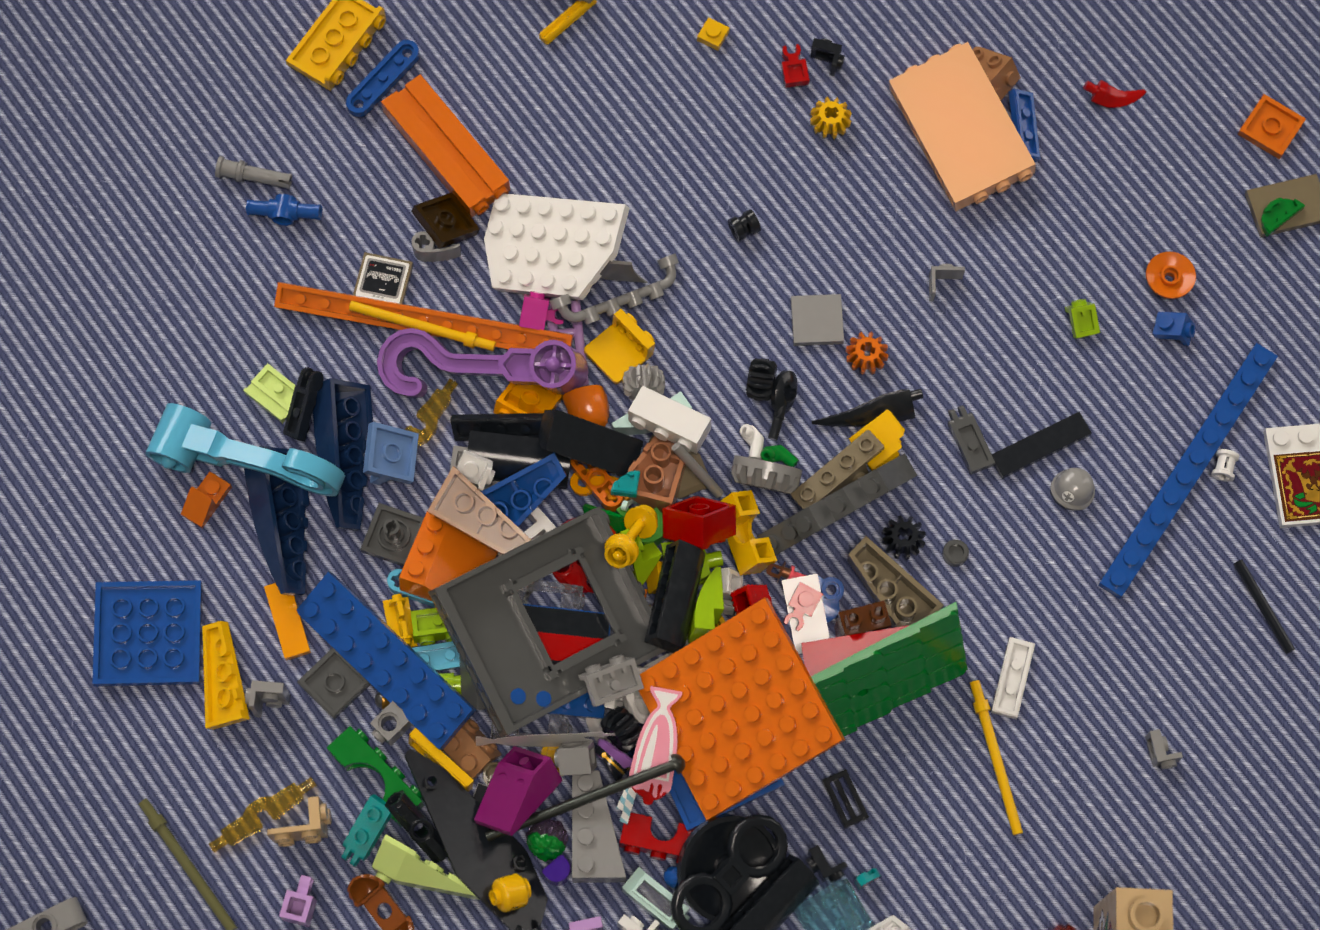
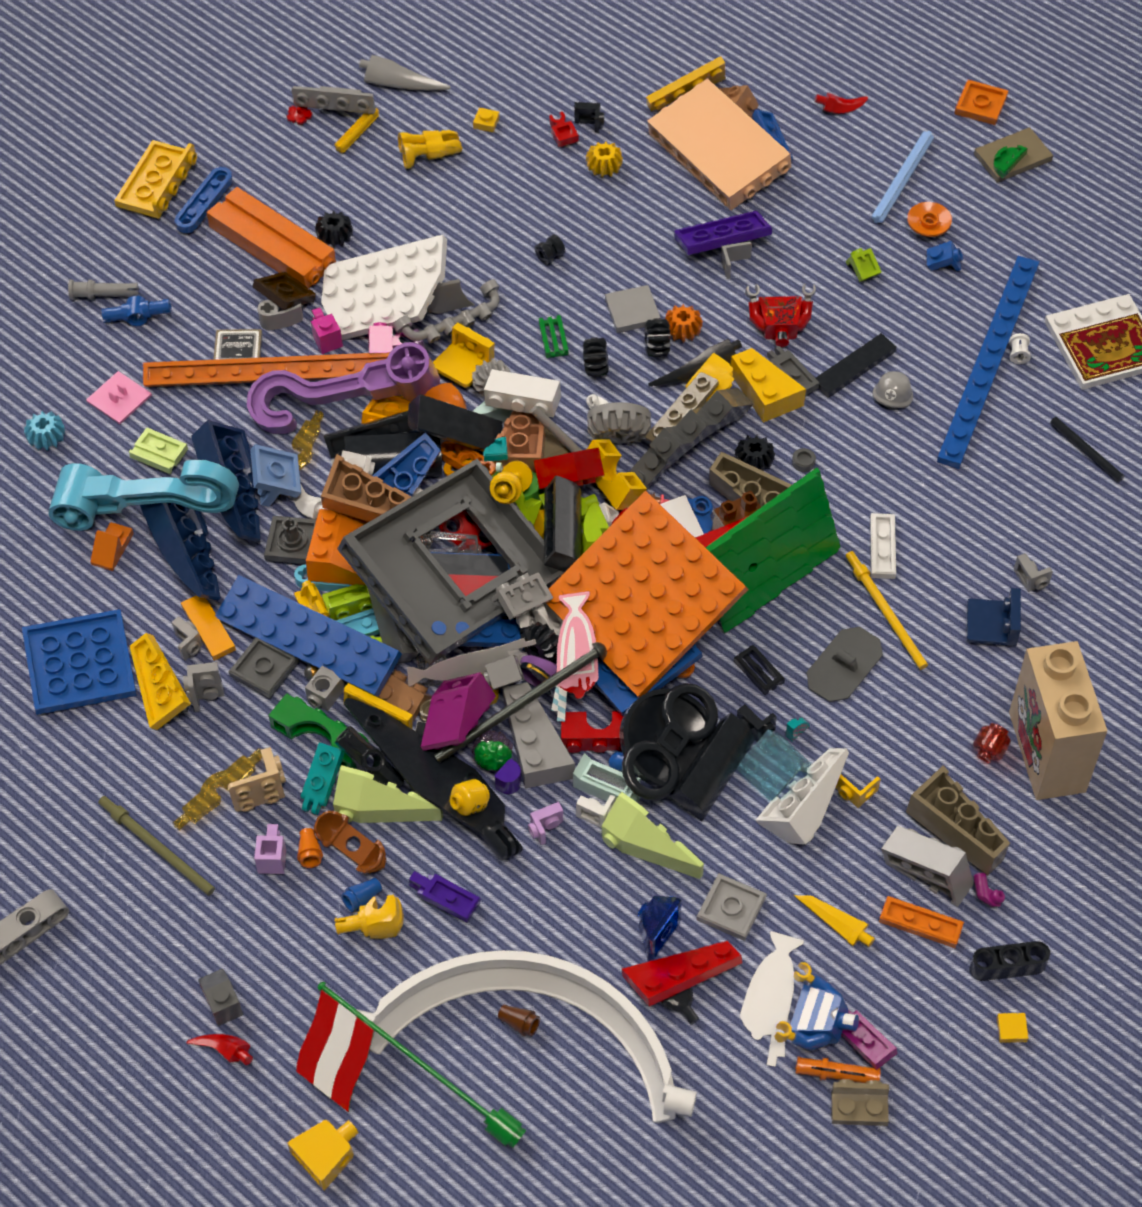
camera: 10 degrees left, 15 degrees down
black hinge [283,367,324,442] -> none
yellow bar [349,301,496,351] -> none
black piece [768,370,798,441] -> none
plate [783,582,823,631] -> none
none -> medium azure gear [24,411,65,451]
none -> bright pink piece [86,371,152,424]
none -> light grey bracket [171,616,203,661]
none -> white bar [293,483,325,519]
none -> orange cone [297,828,323,868]
none -> dark pink brick [311,307,343,354]
none -> black gear [315,210,353,248]
none -> yellow piece [398,130,462,169]
none -> green tile [538,315,569,358]
none -> black gear [644,318,671,357]
none -> yellow wing [646,56,725,111]
none -> dark purple tile [674,210,772,255]
none -> yellow wedge [731,348,806,423]
none -> red torso [745,283,816,347]
none -> dark grey shield [806,627,883,702]
none -> light blue axle [871,131,934,224]
none -> dark blue bracket [967,588,1021,646]

